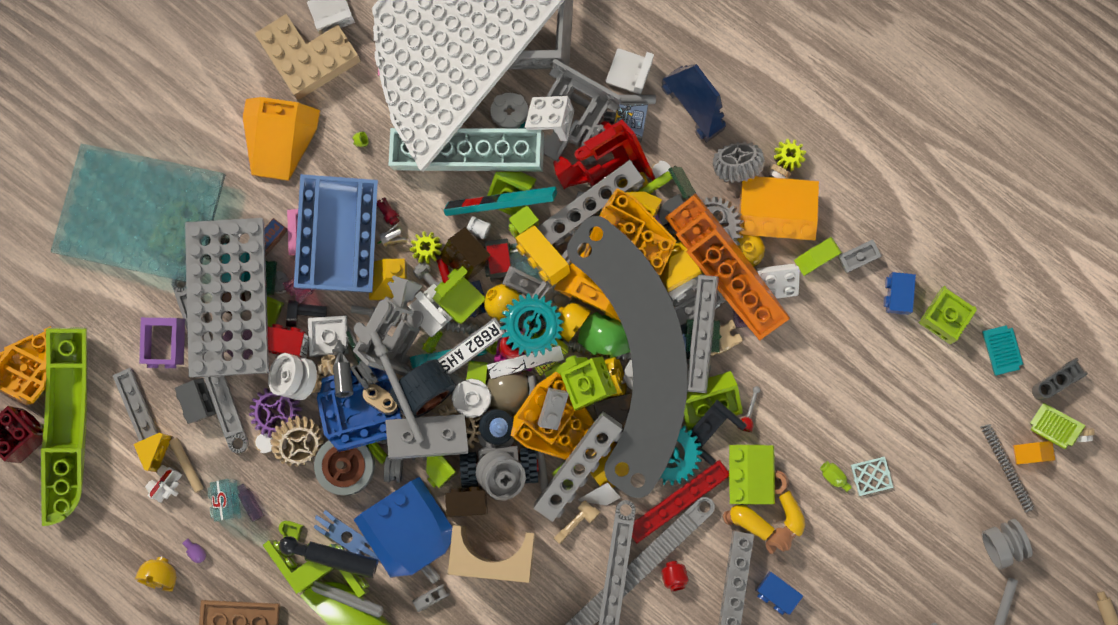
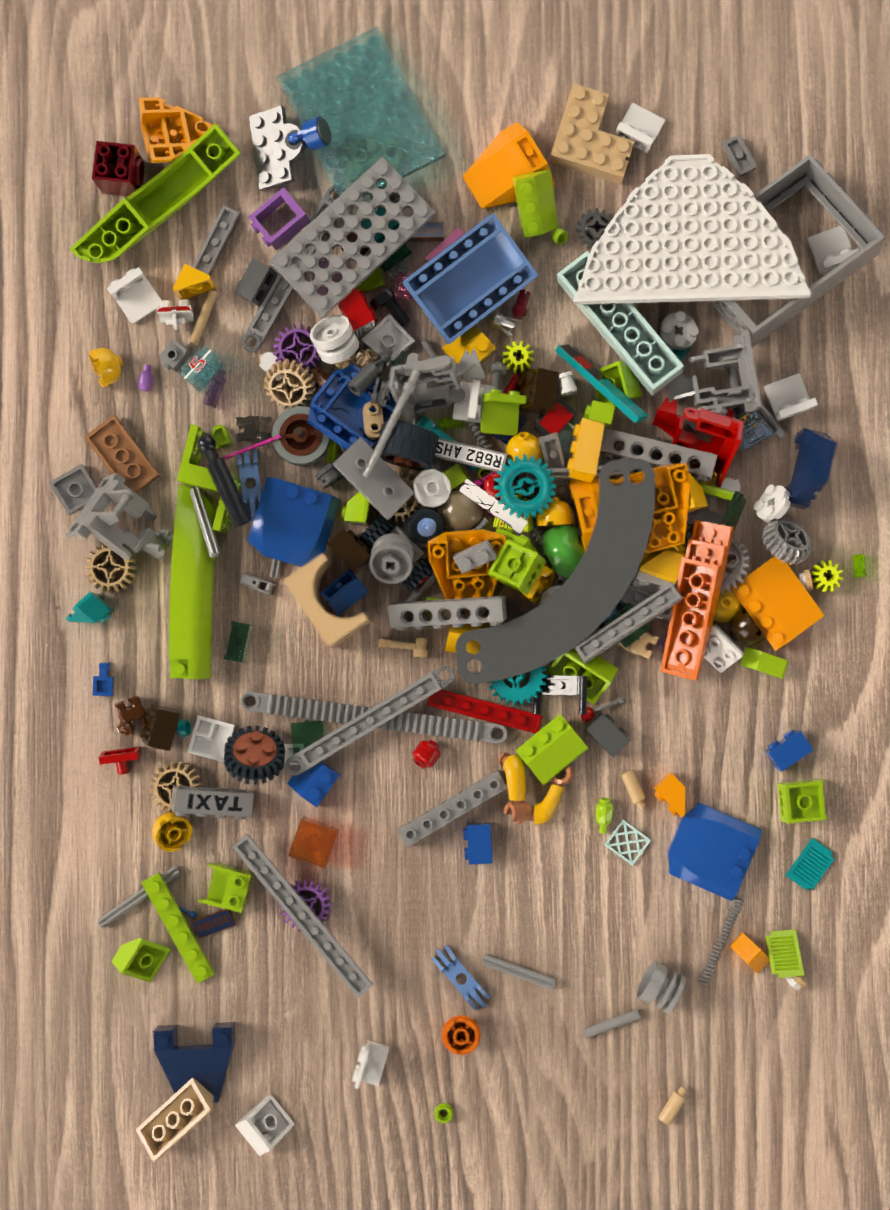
camera: 50 degrees right, 5 degrees up
white bracket [525,96,575,141] -> none
white sticker [578,482,621,506] -> none
light grey plate [838,240,881,273] -> none
dark grey piece [1032,358,1088,400] -> none
none -> white bracket [107,267,162,324]
none -> light grey brick [159,339,191,371]
none -> dark pink piece [201,434,282,467]
none -> clear smoke animal [236,416,272,447]
none -> plate [249,105,331,191]
none -> nougat tile [310,366,331,391]
none -> blue brick [320,568,369,616]
none -> lime slope [512,169,559,238]
none -> dark grey gear [576,208,612,250]
none -> dark grey brick [585,713,630,757]
none -> tan cylinder [621,769,645,809]
none -> light orange slope [653,772,685,817]
none -> blue wedge [667,802,762,901]
none -> dark brown cylinder [730,607,766,646]
none -> white plate [754,485,791,523]
none -> clear neon green pin [851,554,867,578]

